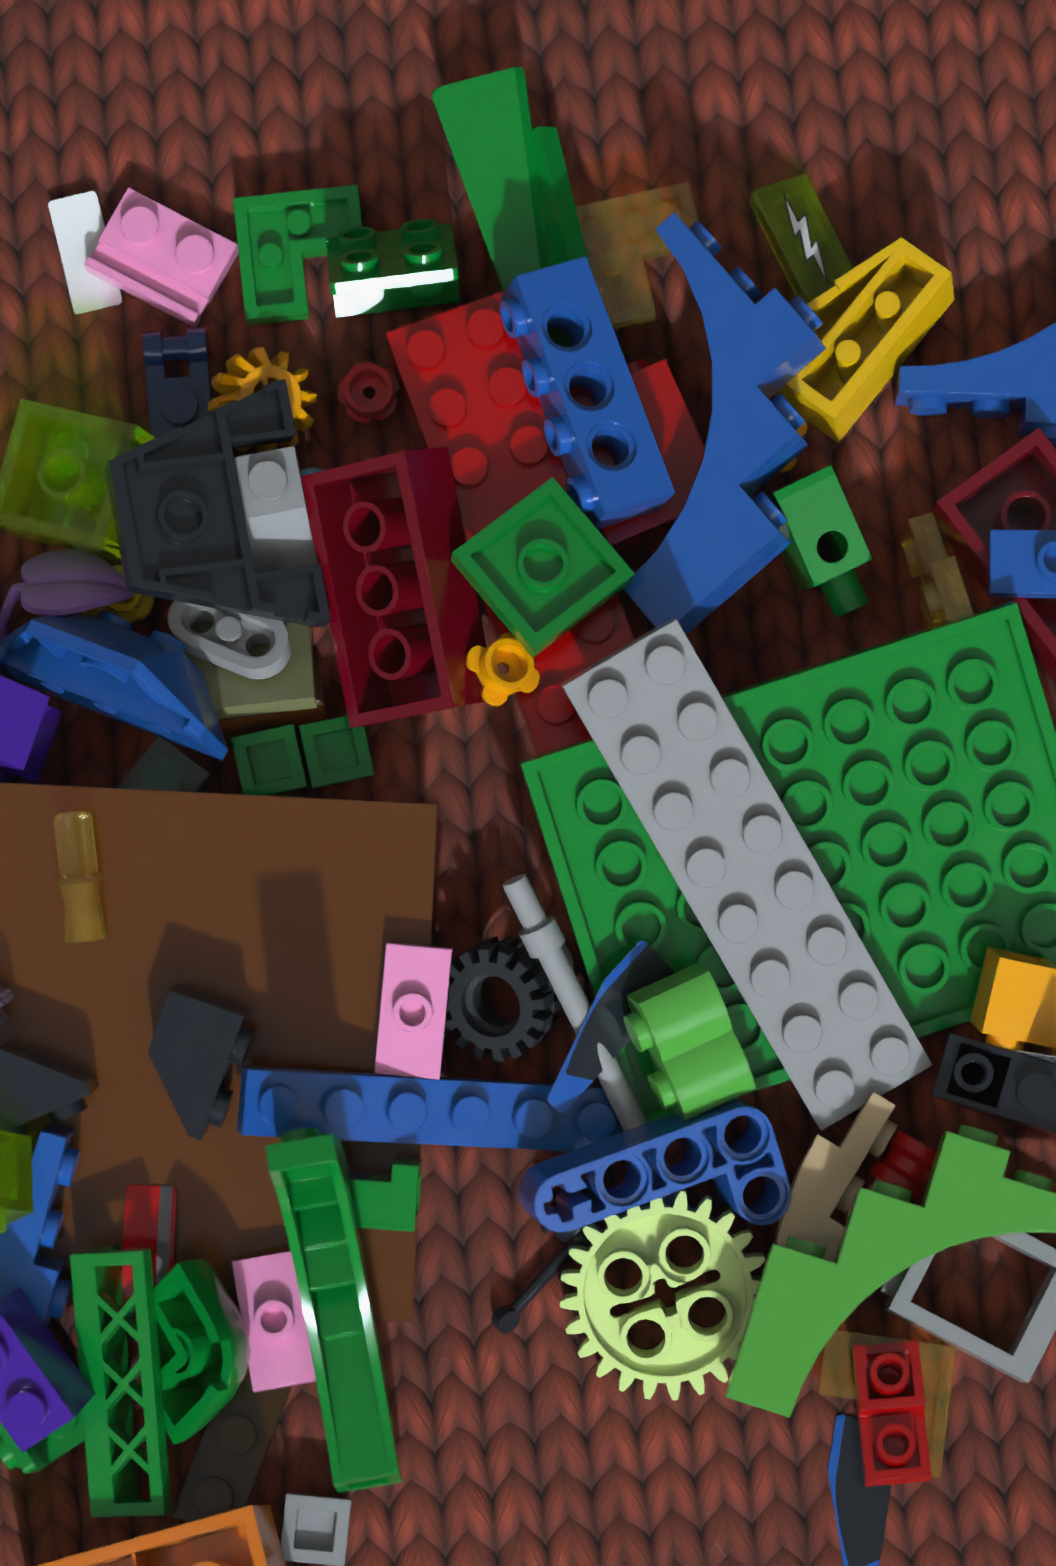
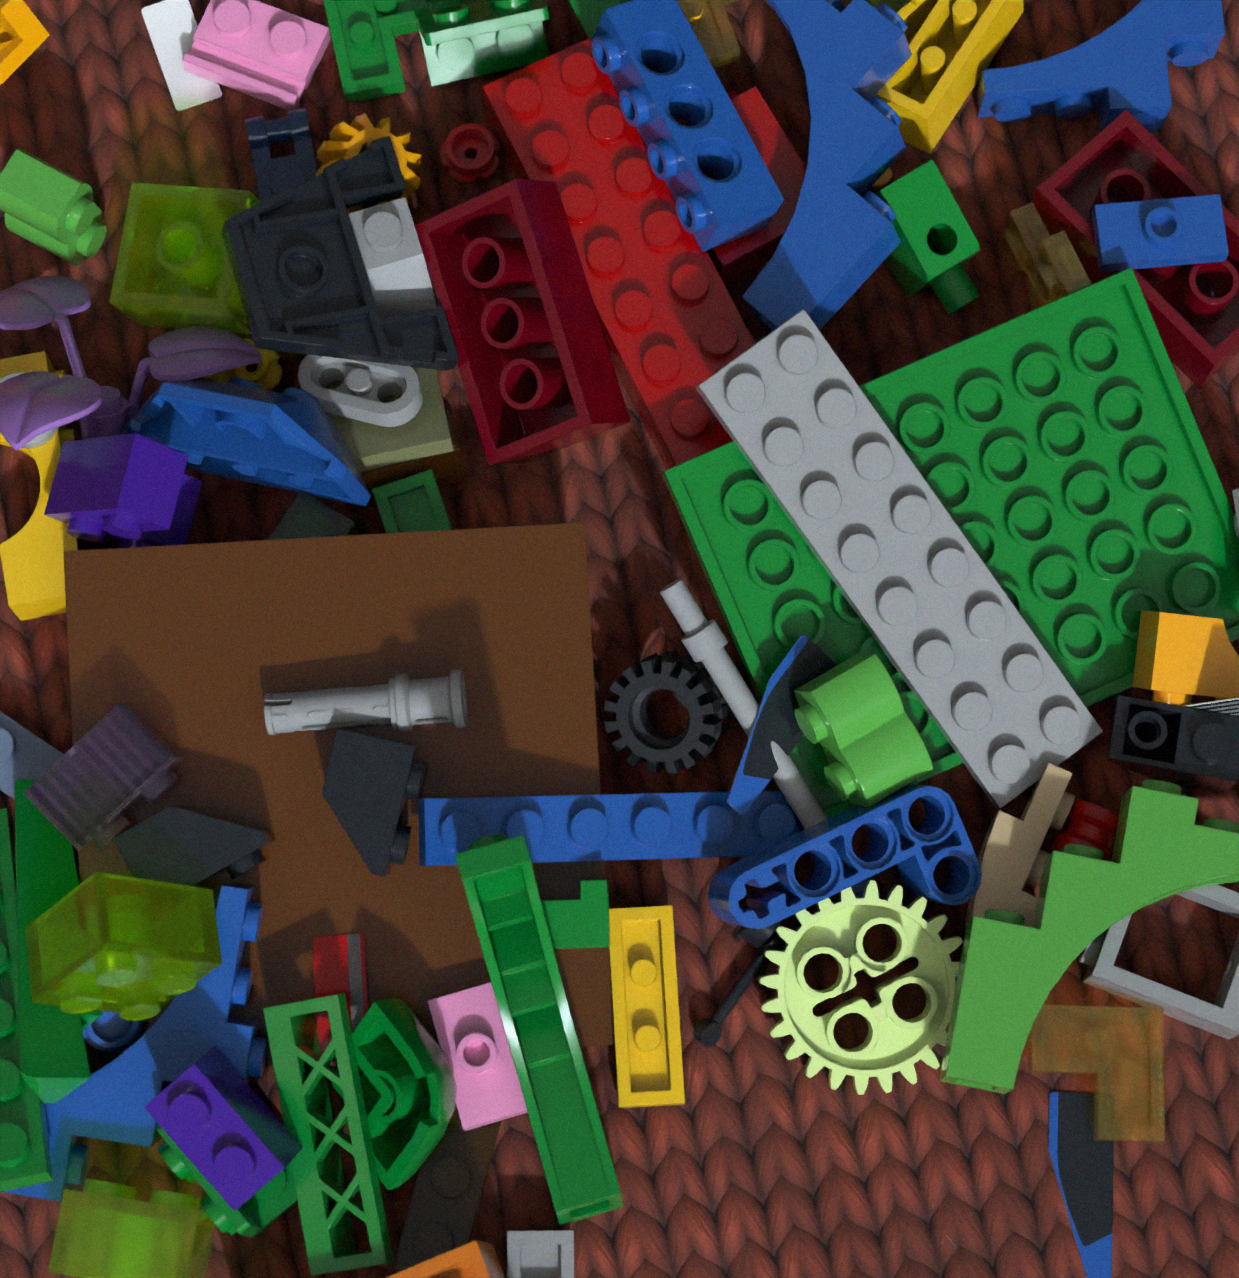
camera: 10 degrees left, 5 degrees down
clear yellow axle [53,811,108,943] -> none
green plate [297,716,375,790] -> none
bright pink plate [374,942,452,1080] -> none
green plate [451,477,635,658] -> none
light orange plate [466,633,540,706] -> none
red slope [852,1340,932,1487] -> none
none -> light grey pin [264,669,468,735]
none -> yellow plate [609,905,685,1108]

